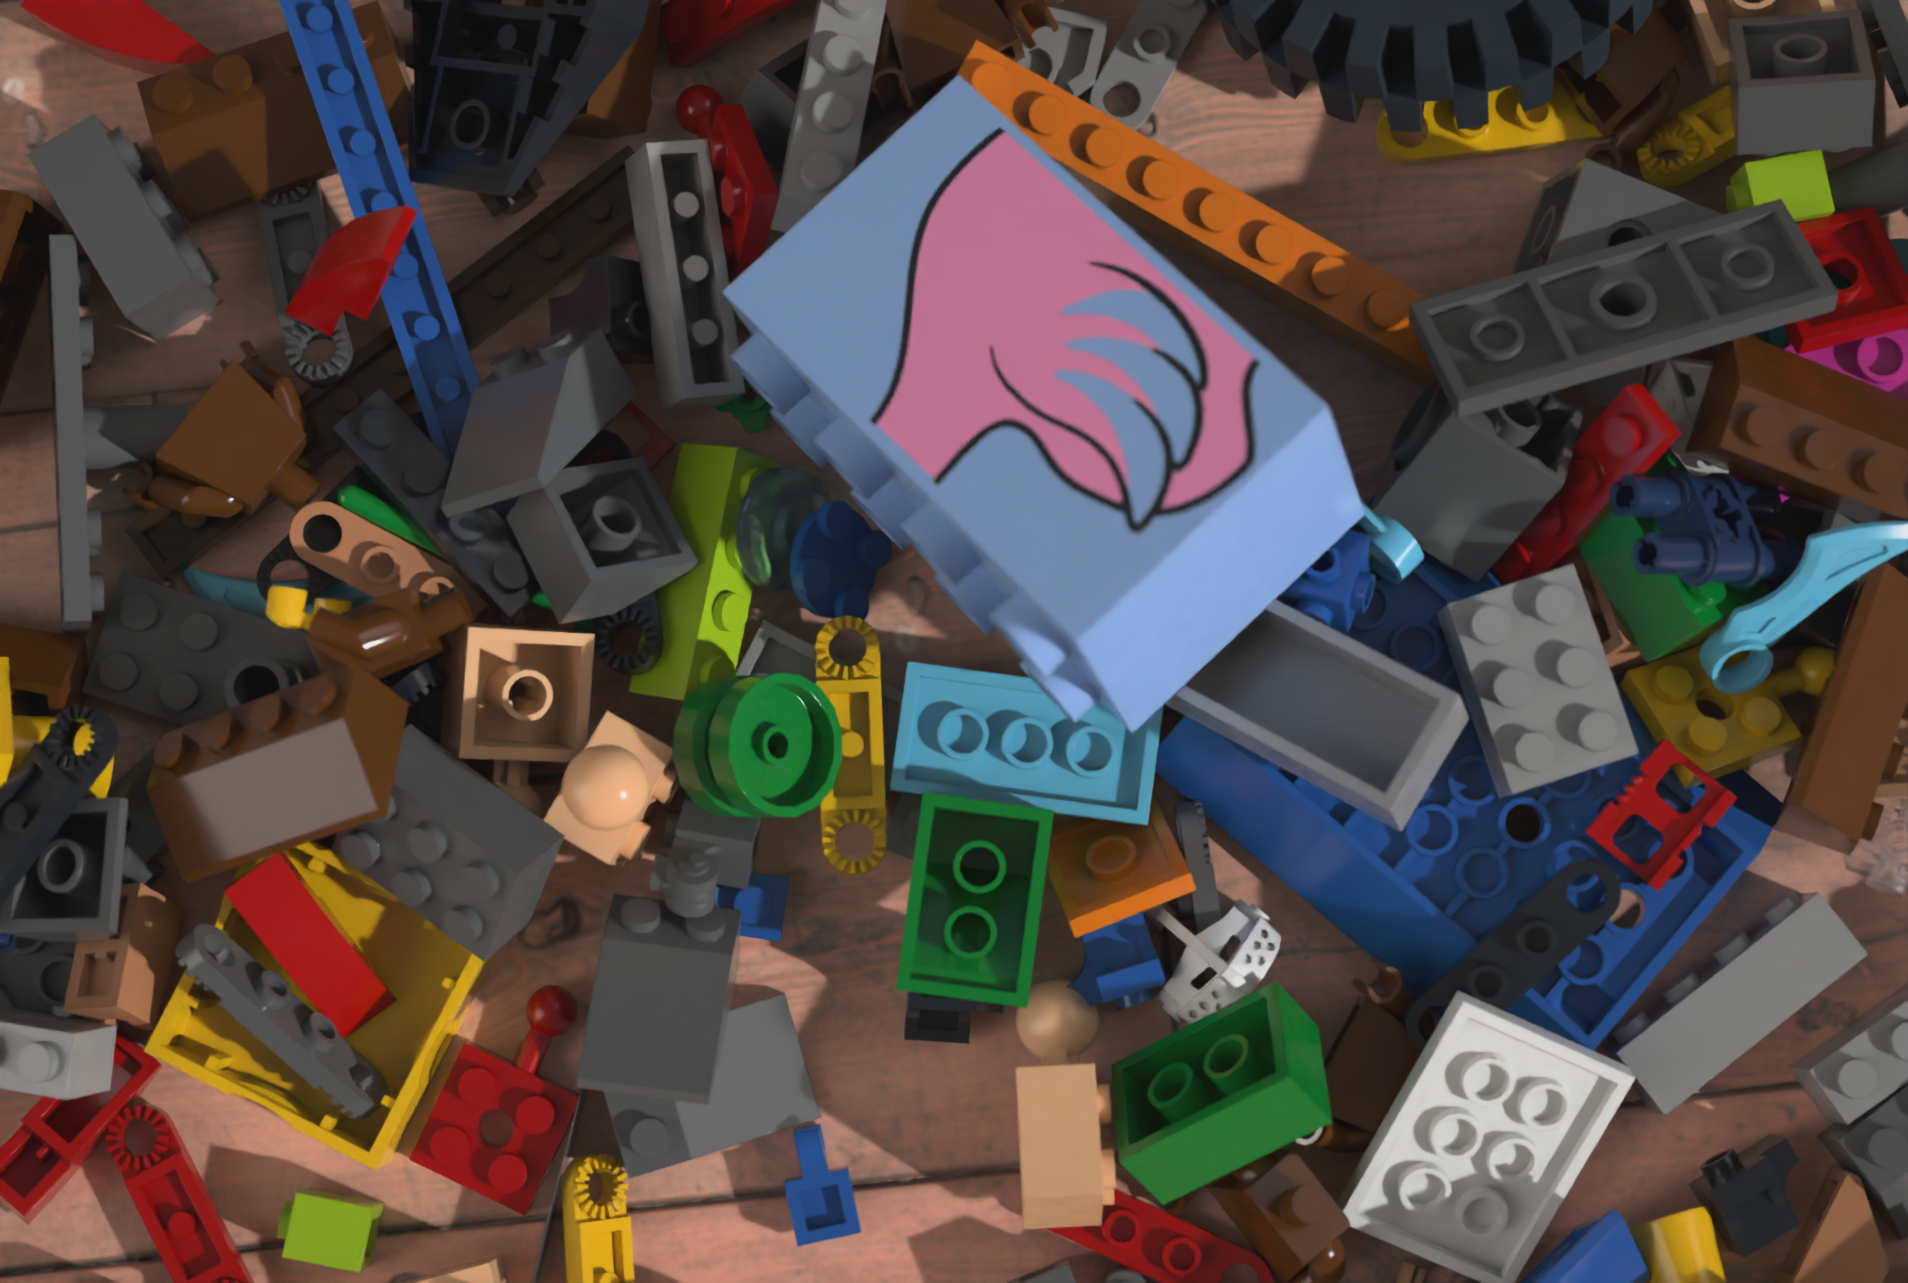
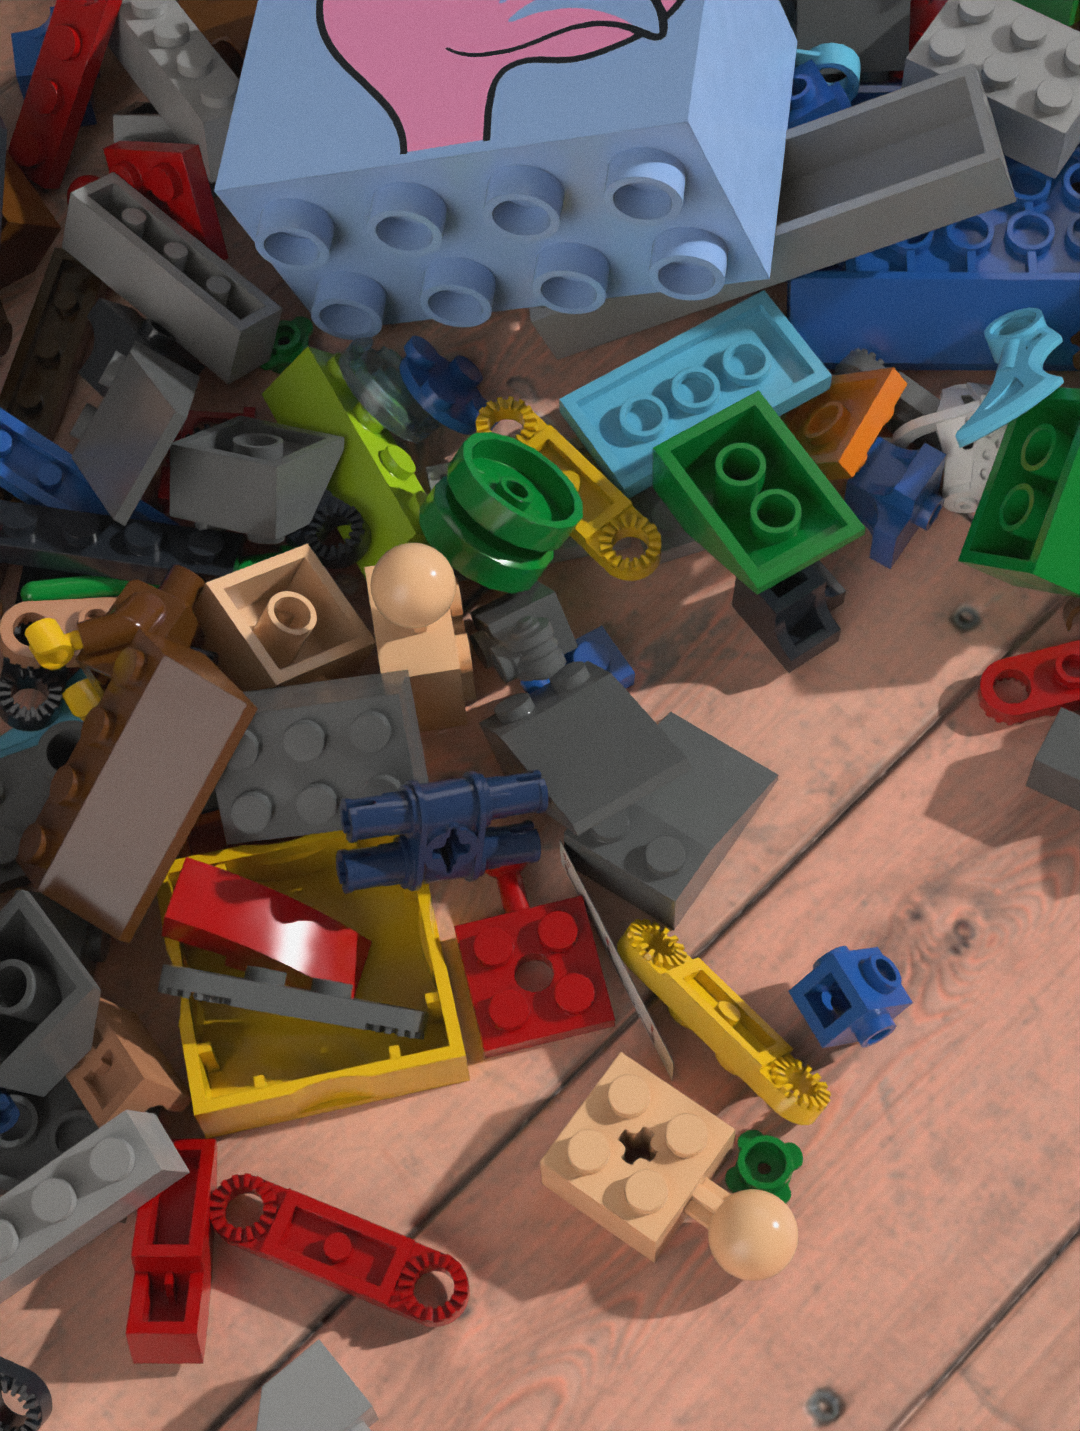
camera: 40 degrees left, 20 degrees down
lime brick [277,1187,385,1273] -> none
blue plate [784,1124,862,1246] -> none
light nougat brick [1015,978,1116,1229] -> none
none -> dark blue pin [336,769,548,894]
none -> medium azure piece [955,308,1064,448]

